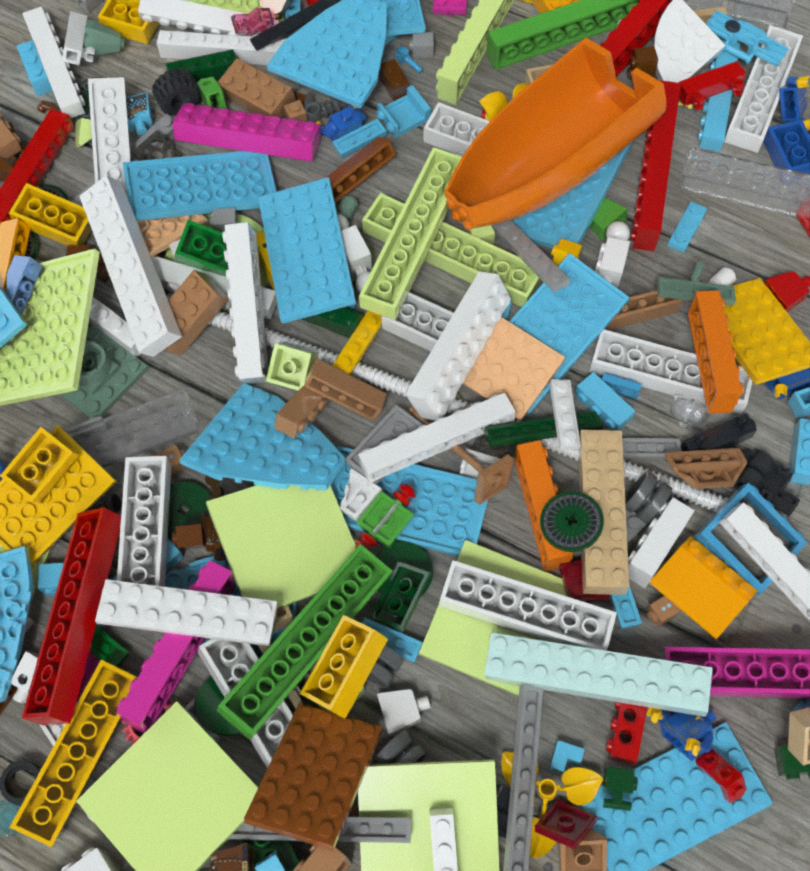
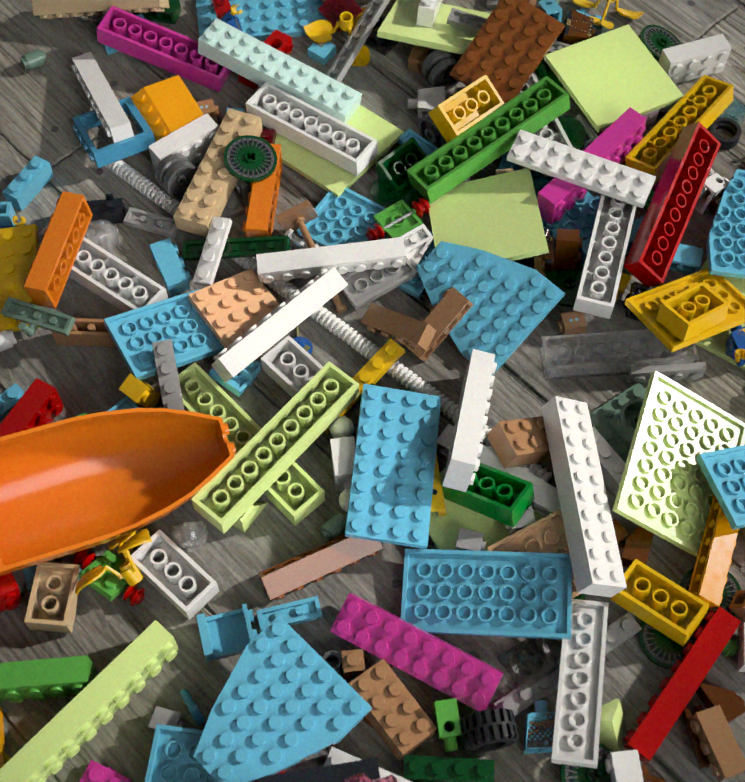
camera: 165 degrees left, 5 degrees down
medium blue slope [6,255,43,316] -> none
yellowish green brick [266,343,318,391] -> none
blue torso [316,105,366,141] -> none
reddish brown brick [379,59,409,102] -> none
white brick [595,221,630,288] -> none
dark azure plate [602,373,642,399] -> none
dark green brick [603,767,638,811] -> none
medium nougat wedge [665,448,747,489] -> none
black plate [733,449,800,516] -> none

